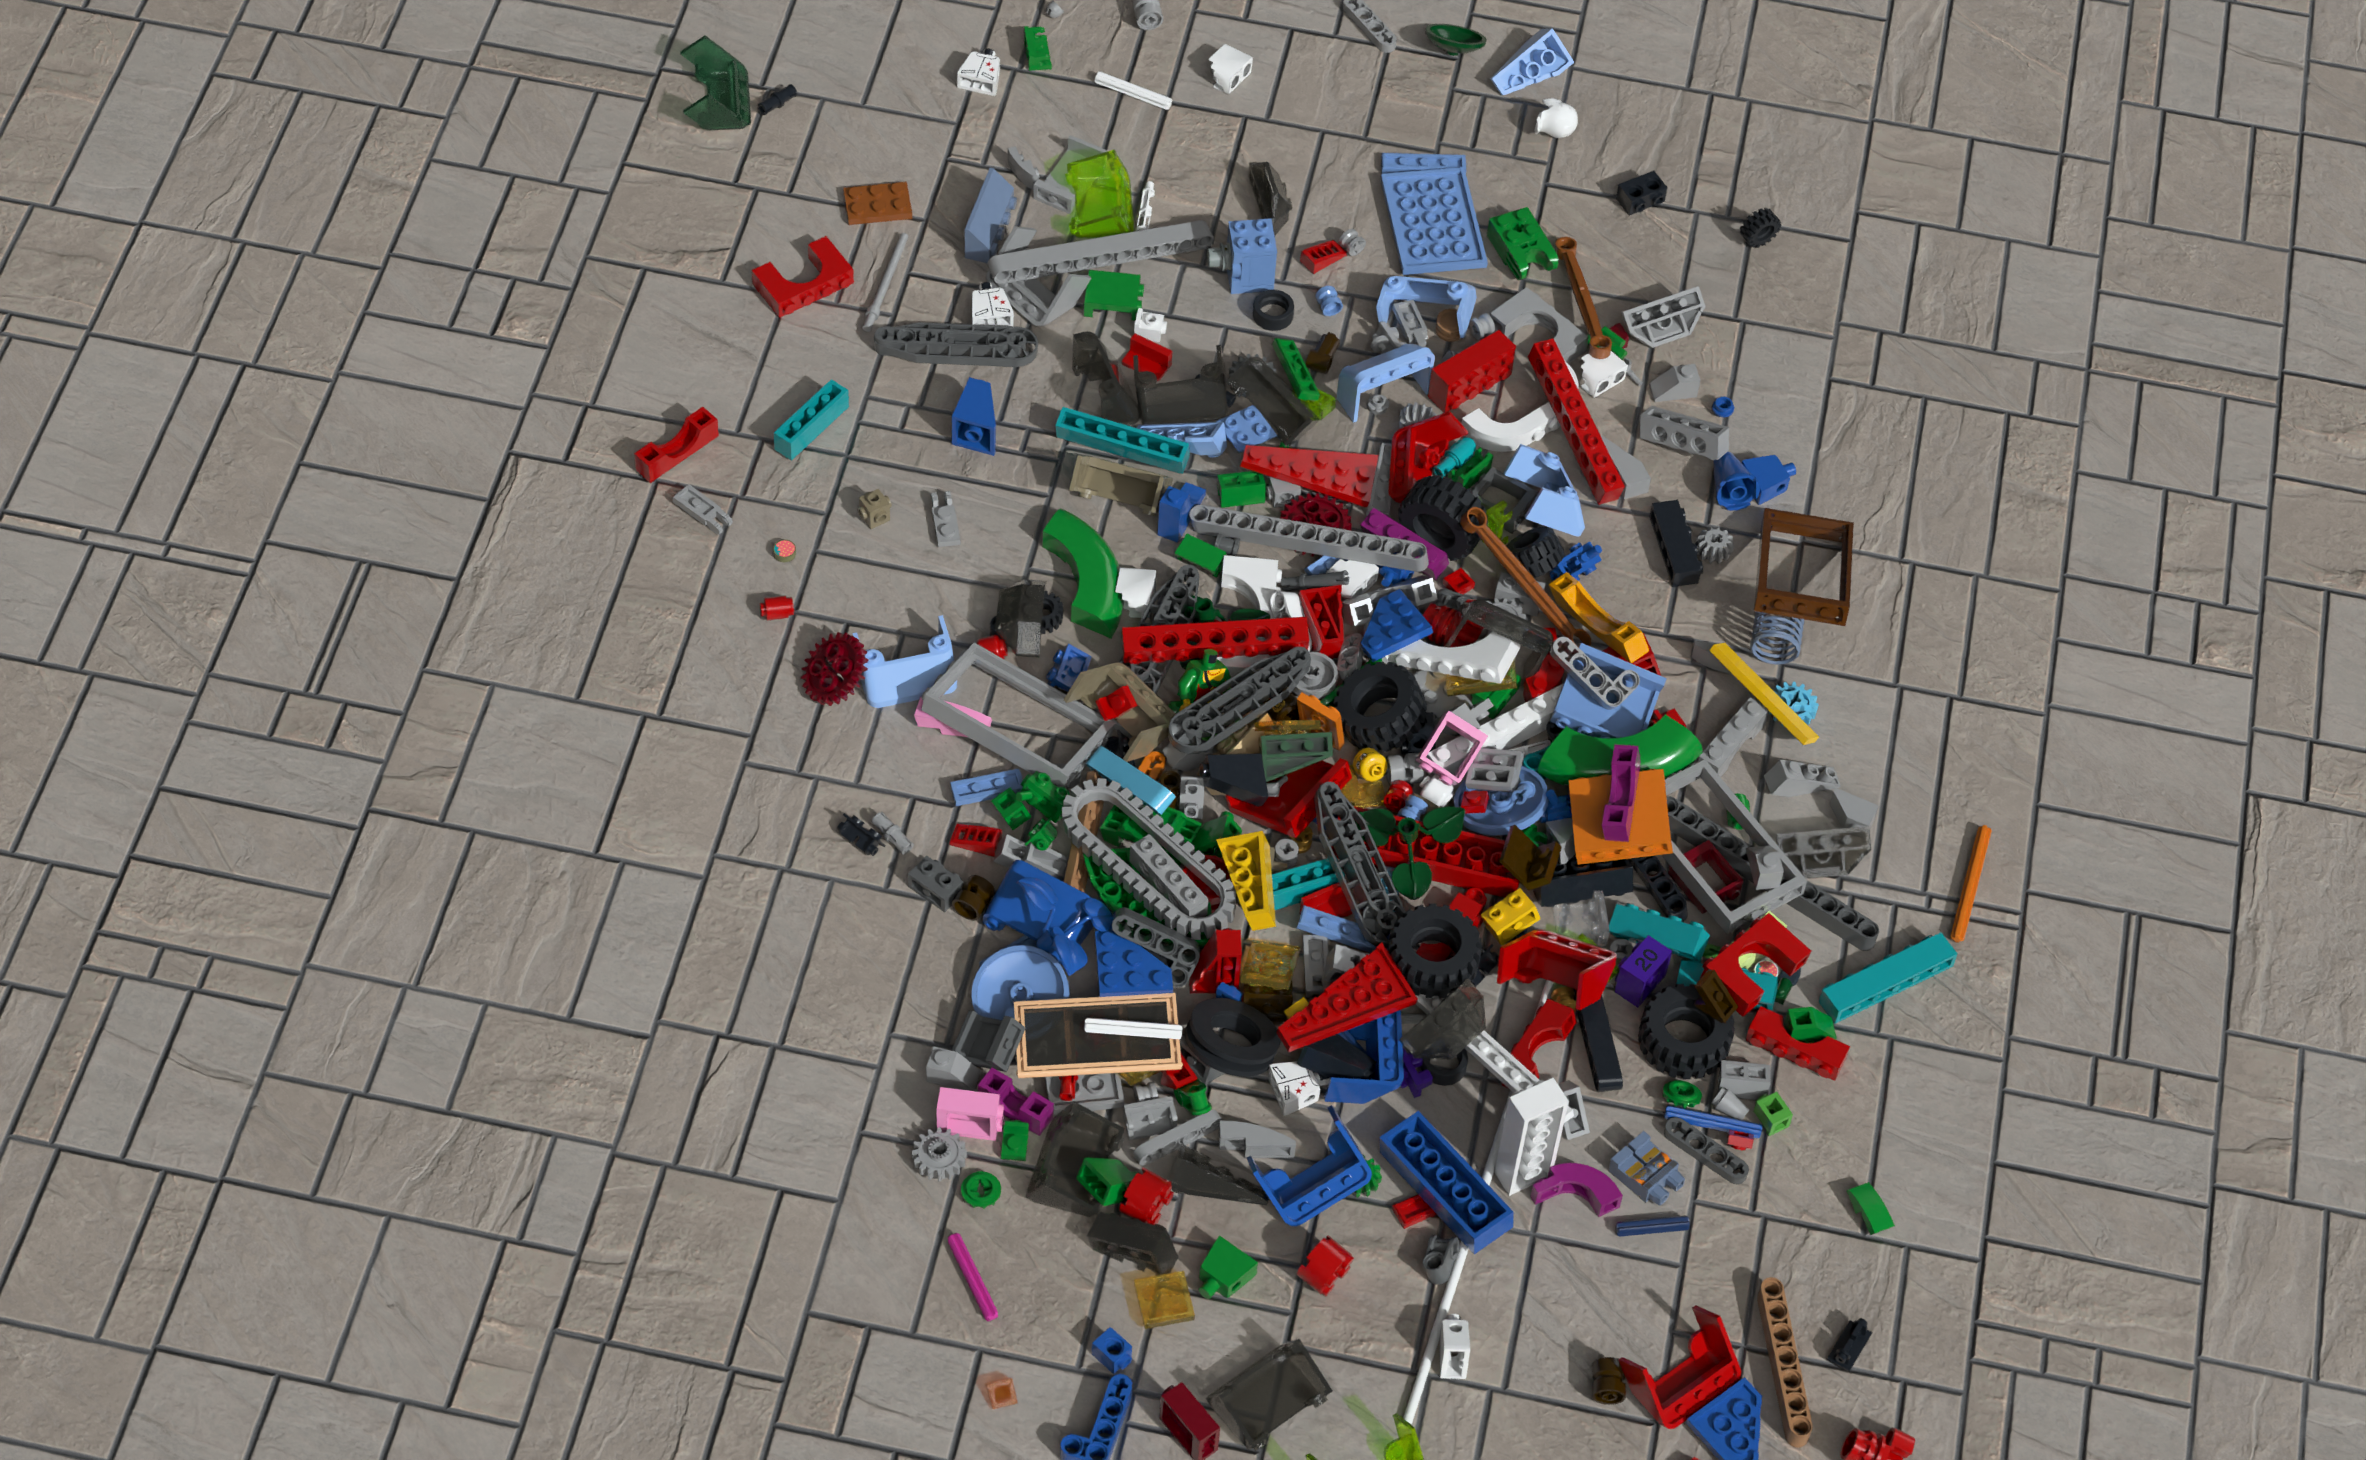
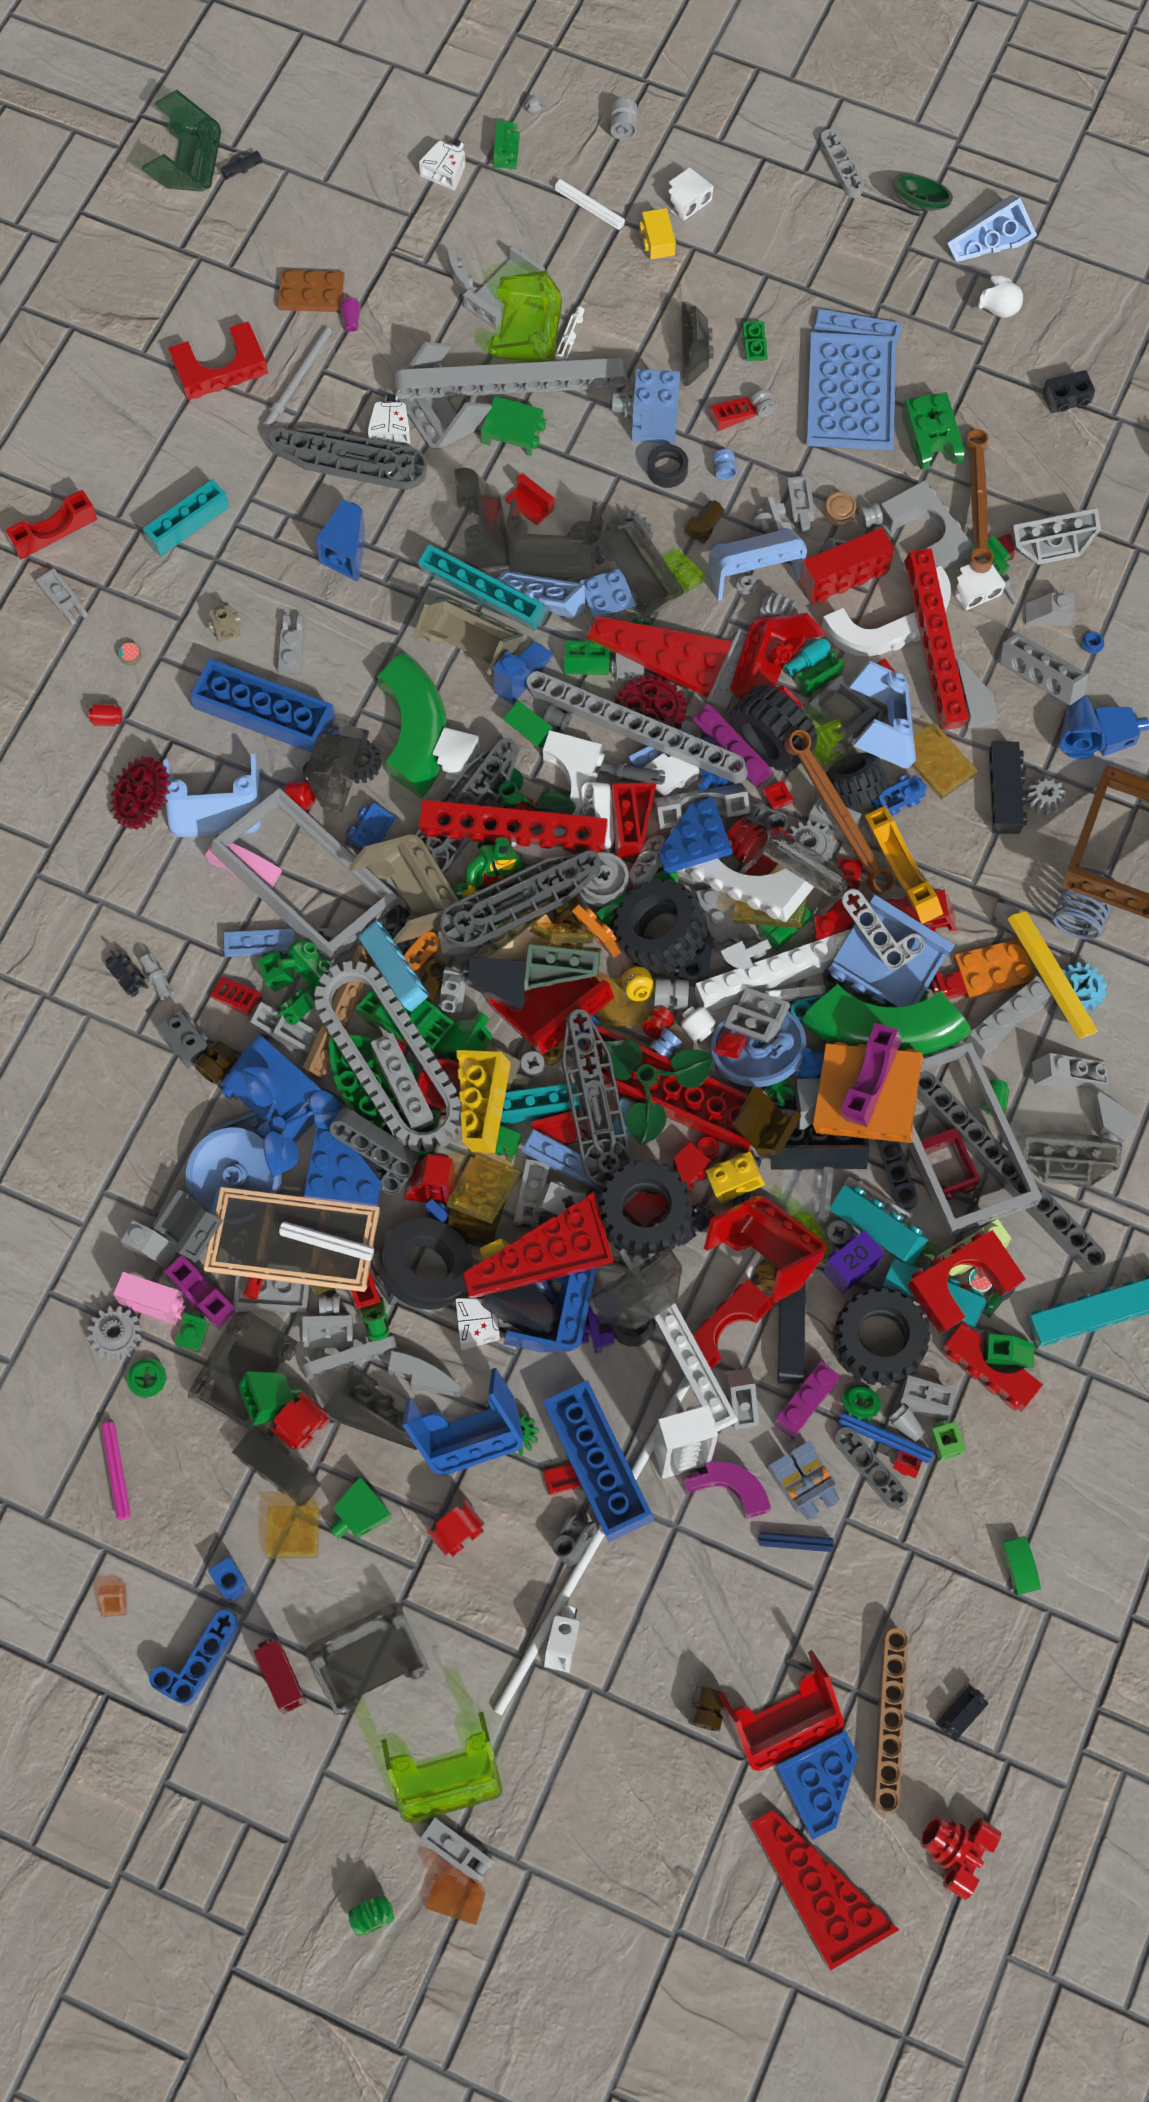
camera: 15 degrees right, 15 degrees up
sand blue slope [965,168,1017,263] -> none
red bracket [1095,685,1138,721] -> none
white brick [1134,308,1167,343] -> none
light grey hand [1266,776,1288,797] -> none
green plate [1272,338,1320,401] -> none
light blue windscreen [1376,276,1477,338] -> none
bright pink window [1415,711,1488,786] -> none
dark brown slope [1694,970,1738,1023] -> none
light grey slope [1746,846,1784,890] -> none
none -> blue brick [190,659,335,755]
none -> magenta cone [340,298,361,332]
none -> green brick [494,1126,521,1162]
none -> yellow brick [639,208,676,260]
none -> green slope [742,321,768,361]
none -> magenta arch [774,1361,841,1440]
none -> clear yellow plate [912,722,978,800]
none -> orange plate [954,939,1035,1000]

